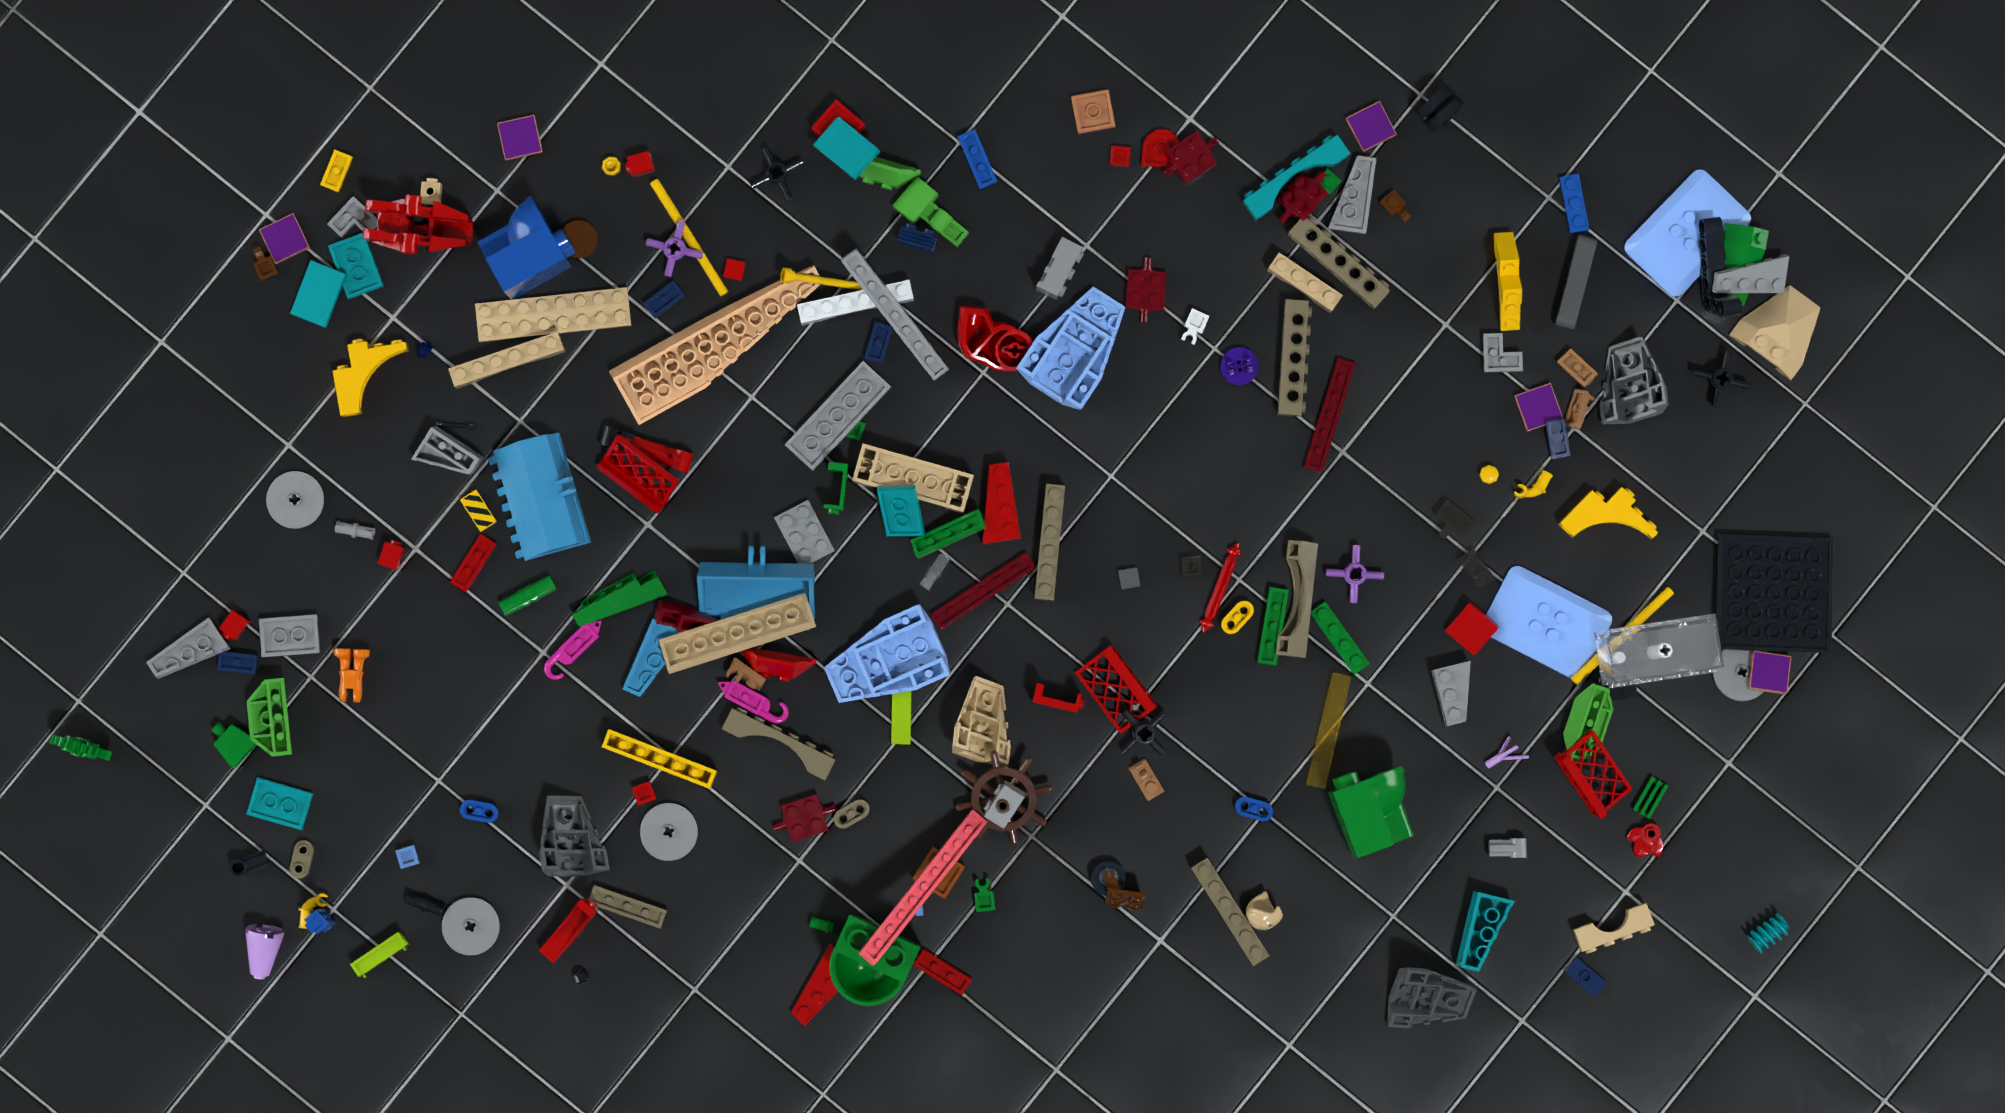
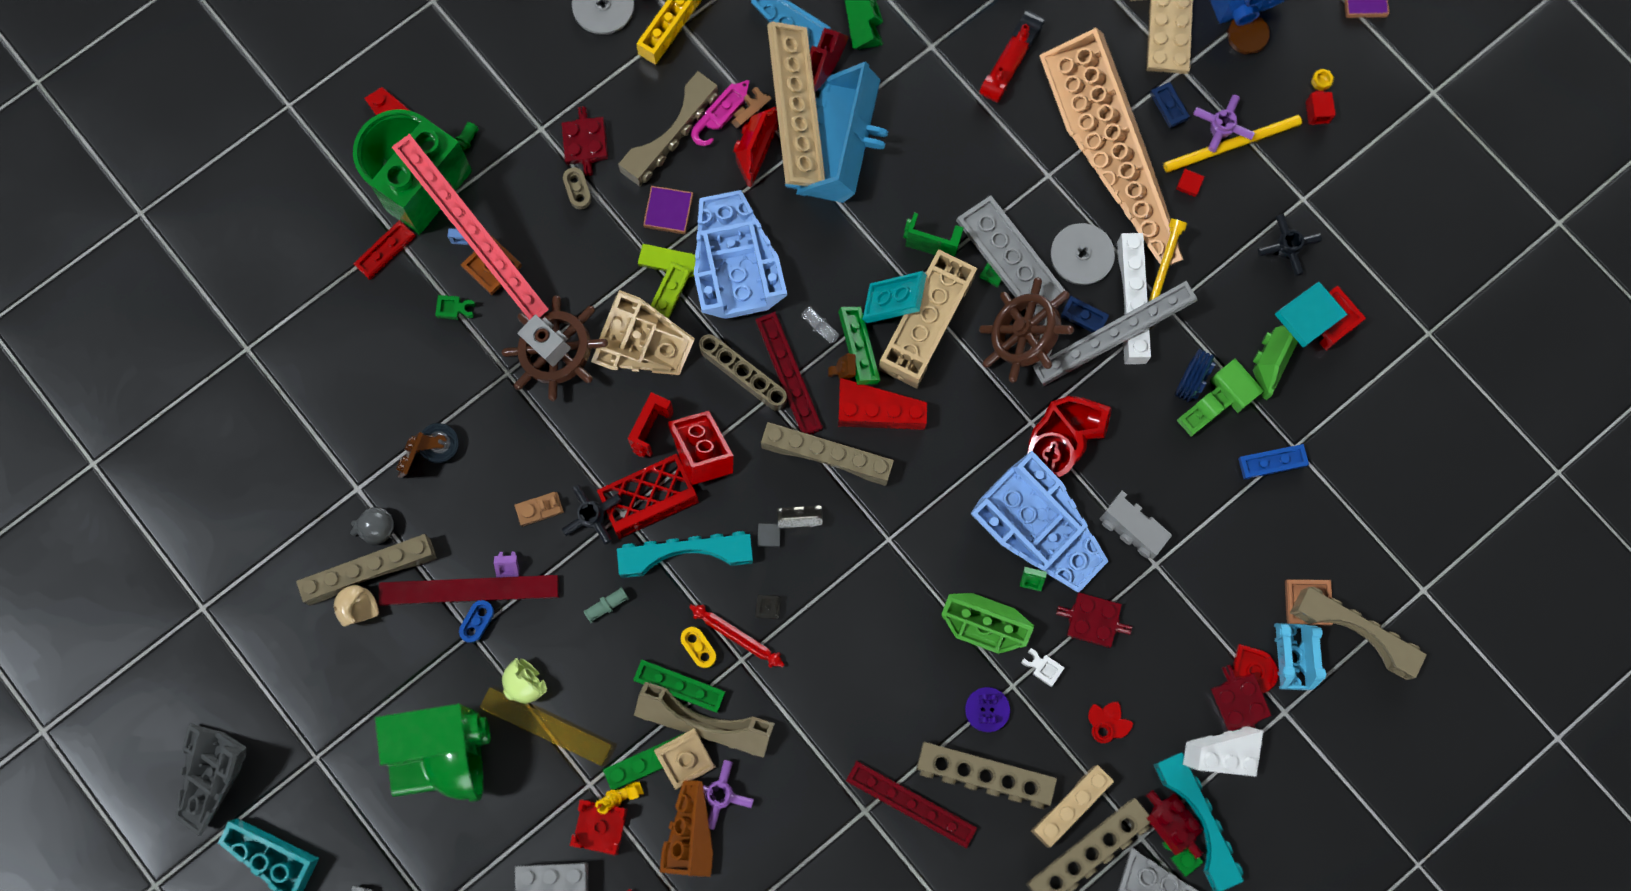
camera: 100 degrees right, 10 degrees down
red fence [597,434,680,514] -> none
light grey plate [774,500,835,564] -> none
red tile [1110,146,1131,167] -> none
none -> dark grey hat [350,507,394,545]
none -> dark red tile [379,575,559,606]
none -> medium lavender tile [494,551,519,577]
none -> yellowish green cylinder [502,658,547,704]
none -> red panel [570,800,628,855]
none -> sand green pin [584,587,629,623]
none -> yellow piece [595,782,644,814]
none -> teal arch [617,531,753,578]
none -> dark purple tile [643,186,693,235]
none -> lime tile [650,262,692,319]
none -> tan tile [654,728,716,790]
none -> dark orange wedge [660,780,713,877]
none -> red slope [668,411,733,485]
none -> dark tan beam [699,334,787,411]
none -> clear smoke plate [777,506,823,529]
none -> reddish brown plate [828,353,856,380]
none -> bright green wedge [941,593,1034,654]
none -> reddish brown brick [979,277,1074,383]
none -> green tile [1020,567,1047,591]
none -> light grey piece [1050,223,1115,285]
none -> red plate [1088,701,1133,744]
none -> white wedge [1183,726,1263,776]
none -> medium azure piece [1274,623,1326,690]
none -> dark tan arch [1290,587,1427,680]

